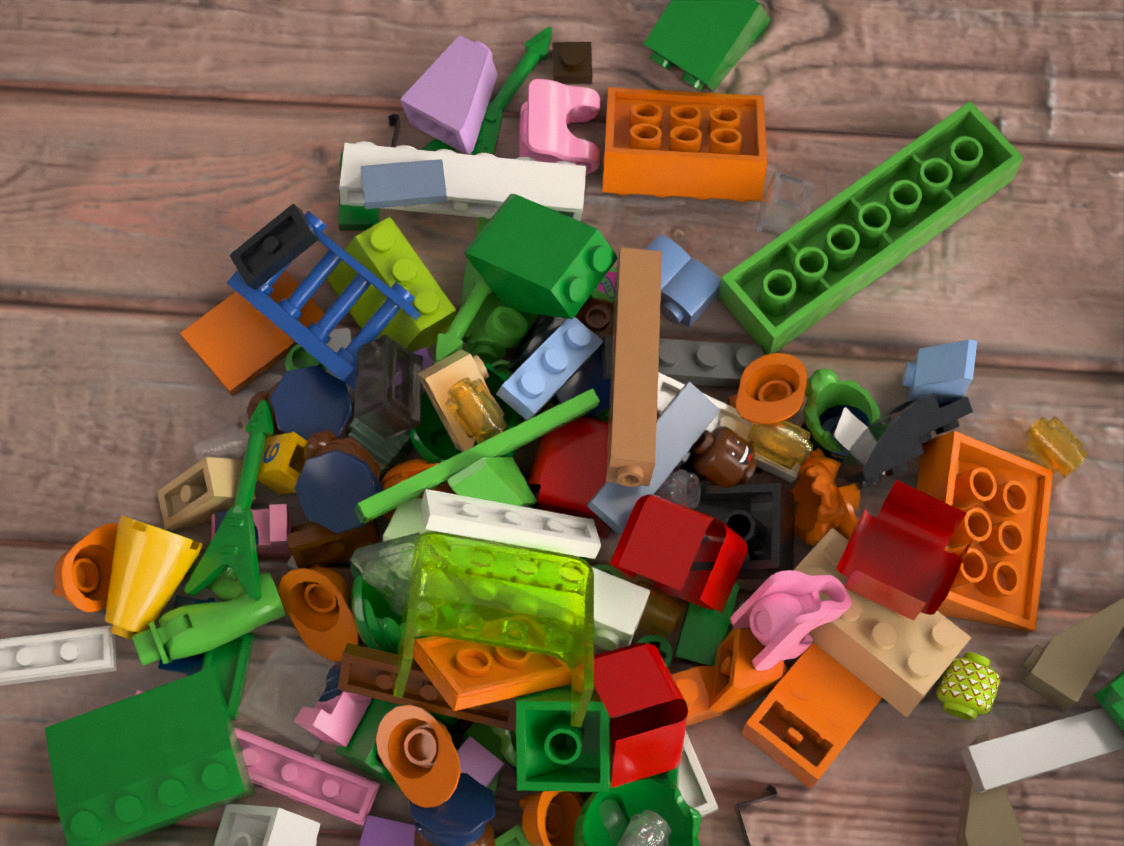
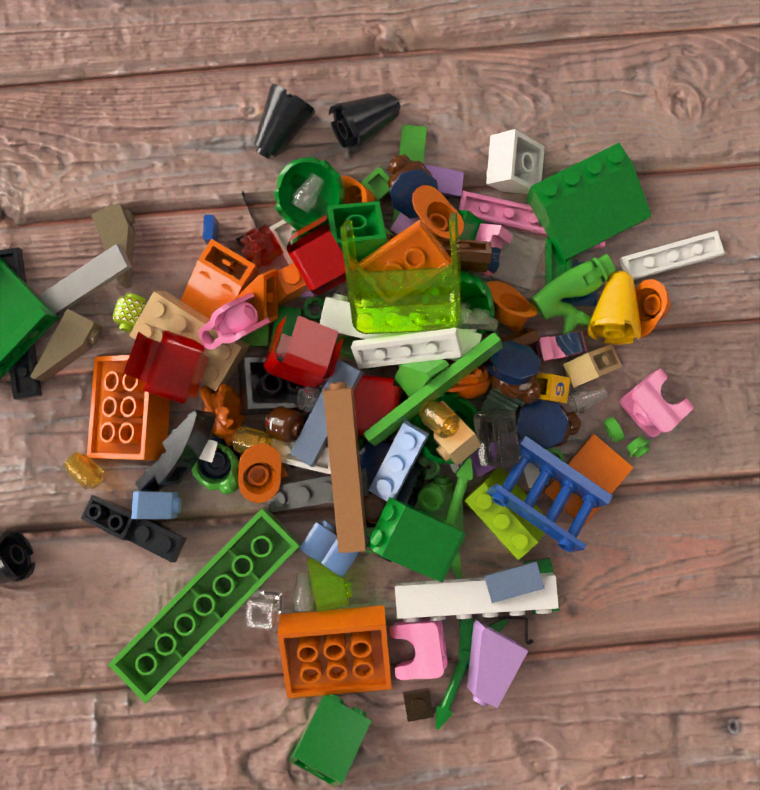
camera: 175 degrees right, 15 degrees up
green piece [184,400,274,601] -> none
black plate [229,204,320,291] -> none
none -> black slope [81,495,187,562]
none -> blue tile [203,214,219,245]
none -> clear red brick [240,224,284,268]
none -> clear cone [291,573,317,611]
none -> clear neon green slope [306,557,353,612]
none -> bright green tile [603,416,625,443]
none -> bright pink piece [620,368,694,438]
none -> bright green plate [626,435,651,458]

